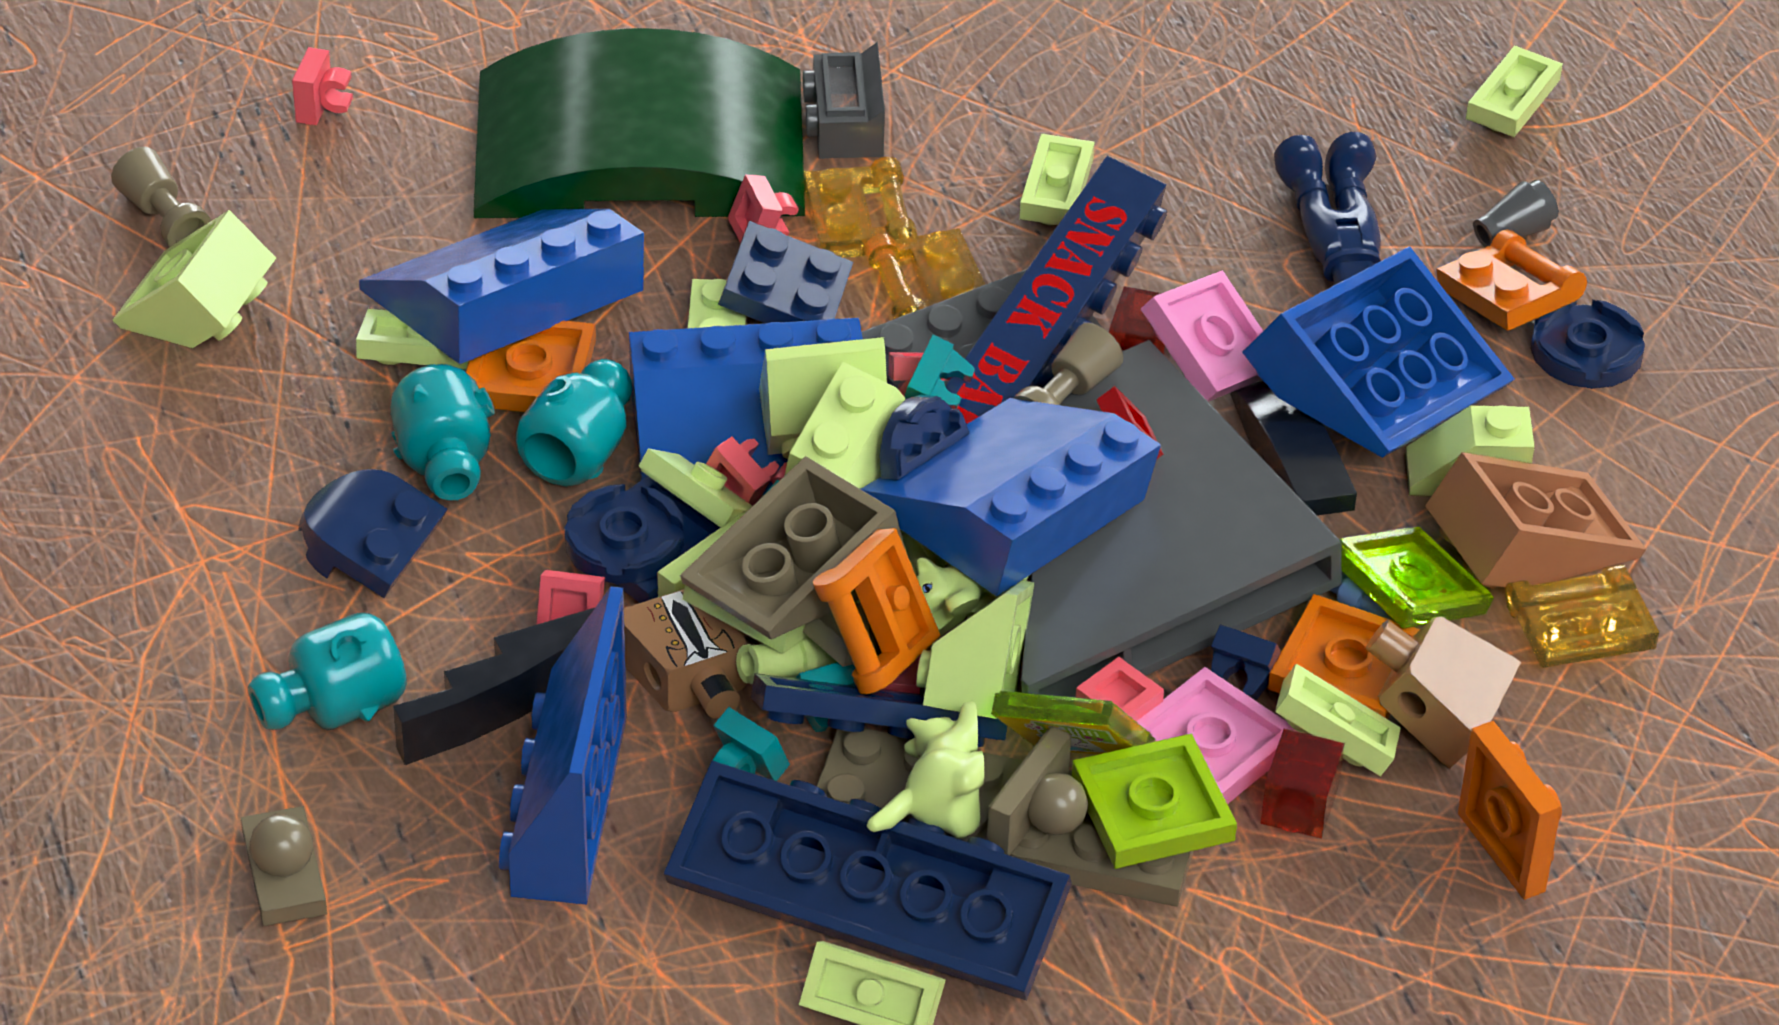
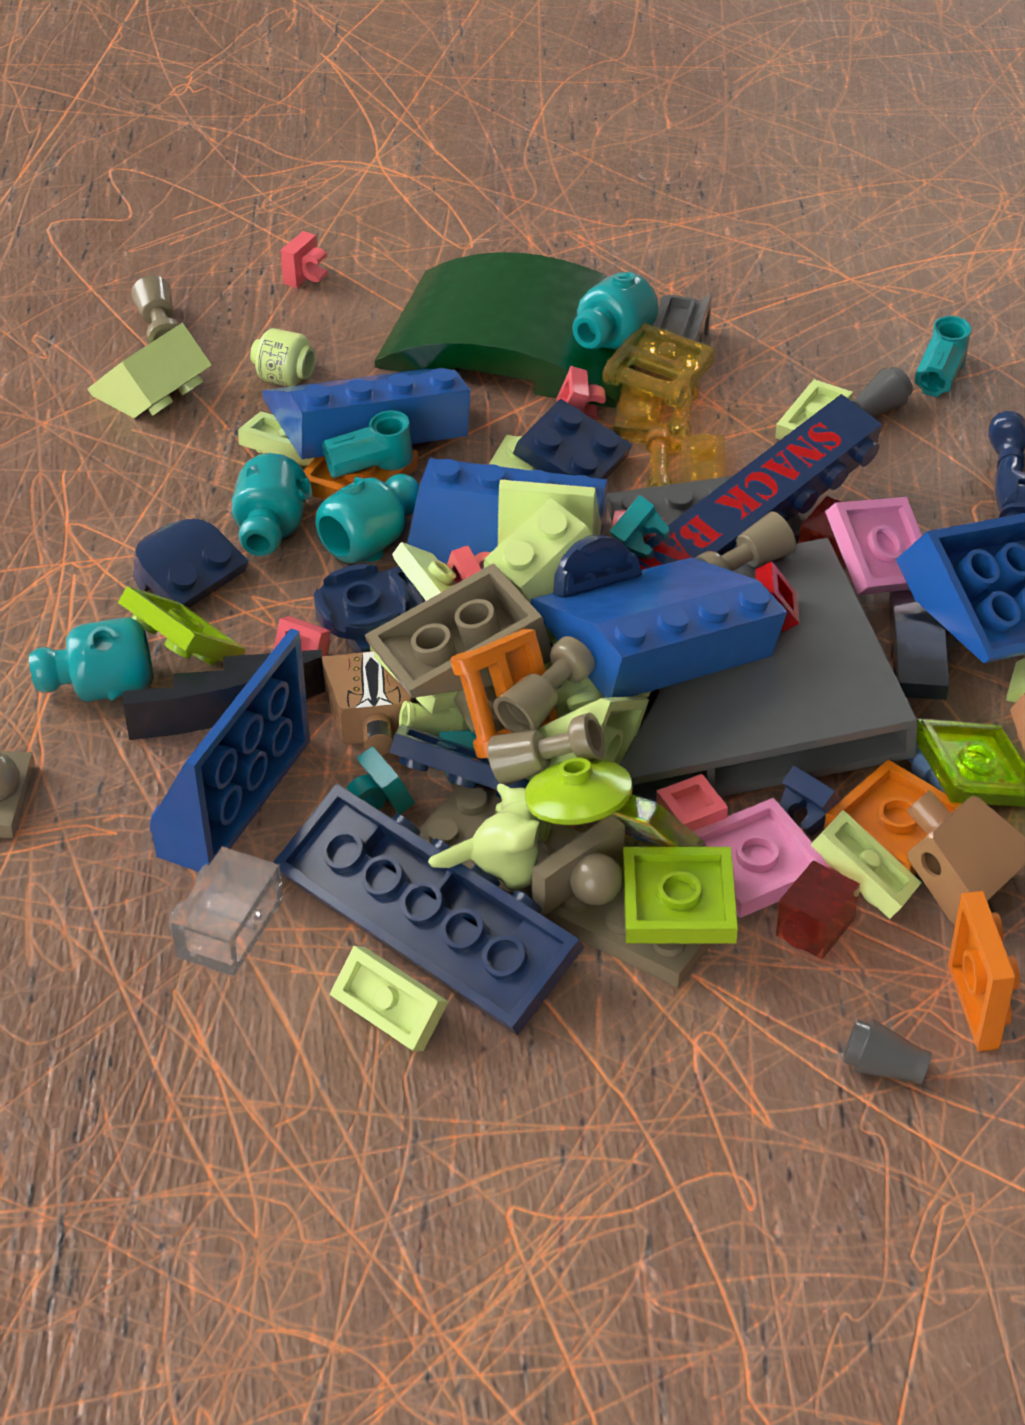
camera: 20 degrees right, 0 degrees up
none -> lime plate [117,586,246,666]
none -> clear brick [169,847,283,976]
none -> yellowish green head [250,328,316,387]
none -> teal piece [321,410,413,479]
none -> dark tan piece [488,712,605,786]
none -> dark tan piece [493,636,595,733]
none -> lime dish [525,758,633,825]
none -> teal piece [572,271,658,350]
none -> clear yellow plate [603,323,715,409]
none -> dark grey cone [842,1019,932,1085]
none -> dark grey cone [852,367,913,418]
none -> teal piece [914,316,971,398]

